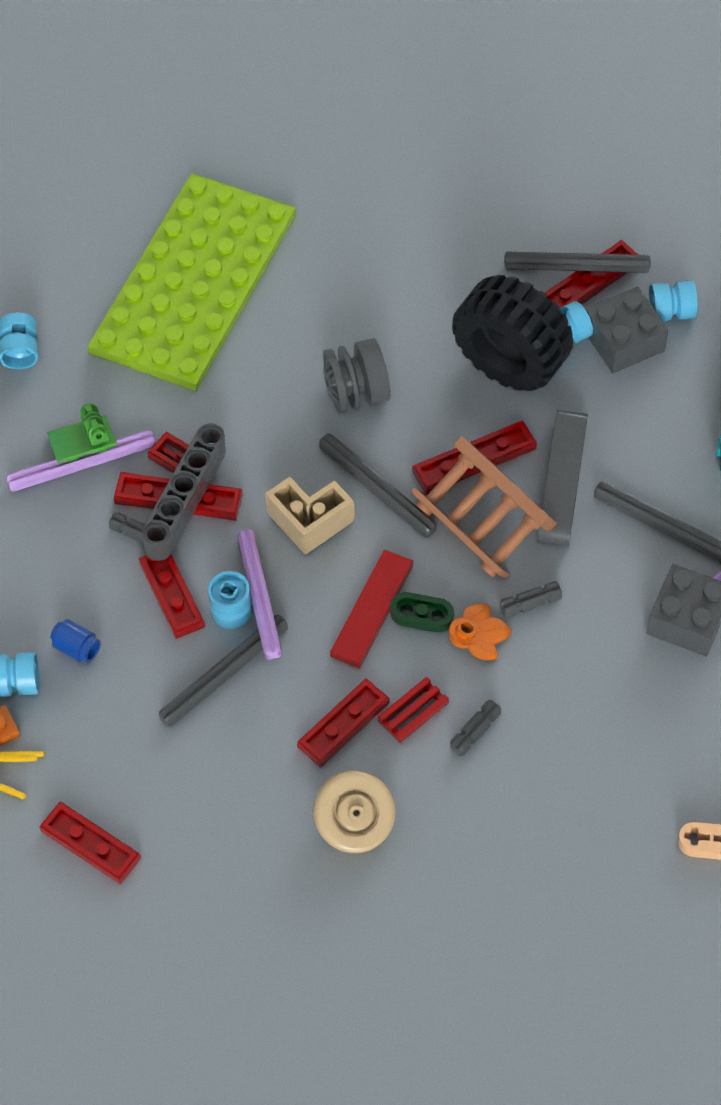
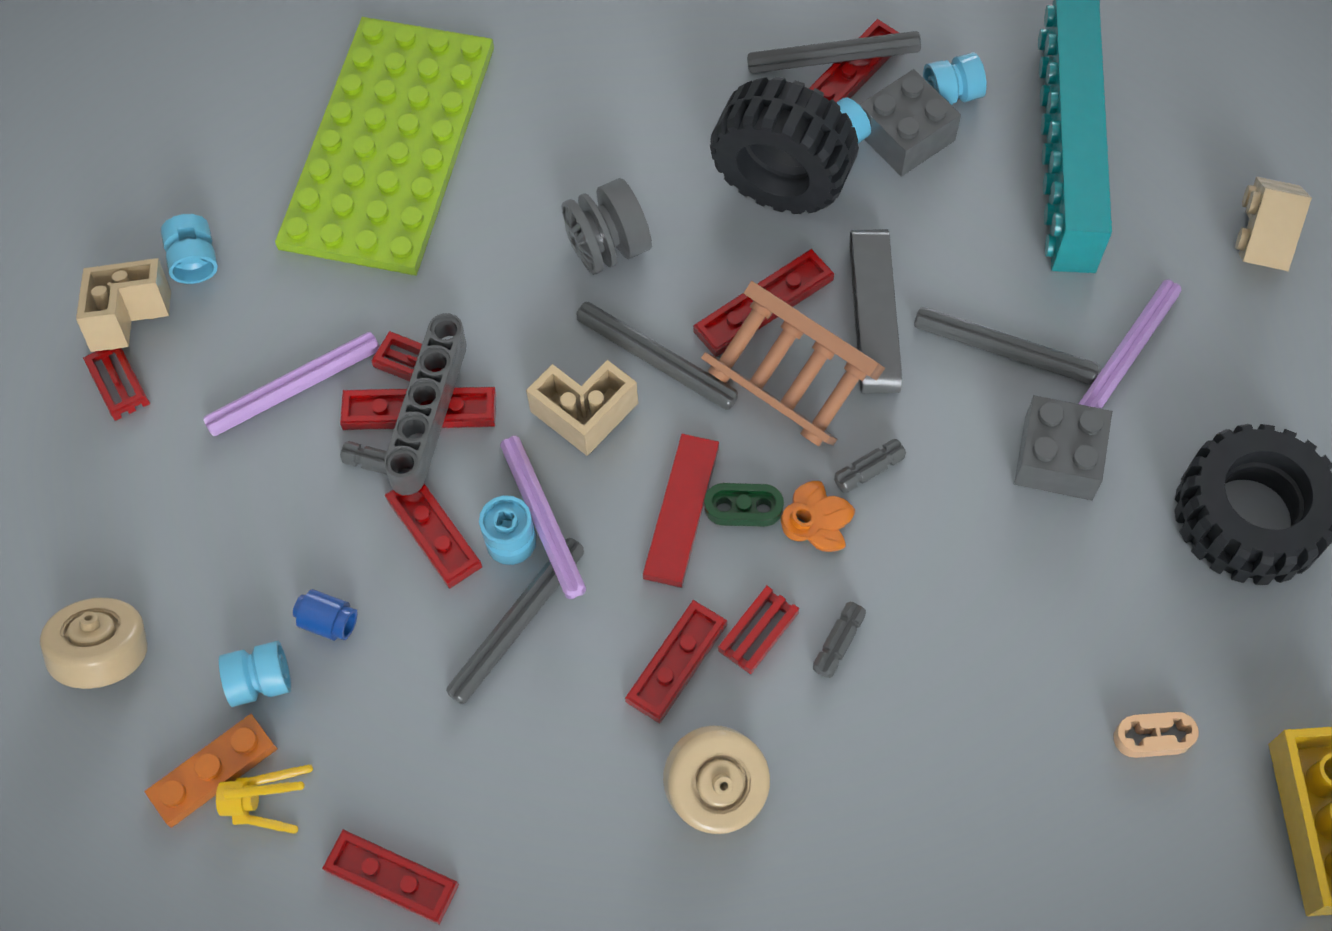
camera: 10 degrees left, 5 degrees up
bright green hinge [47,403,117,463] -> none

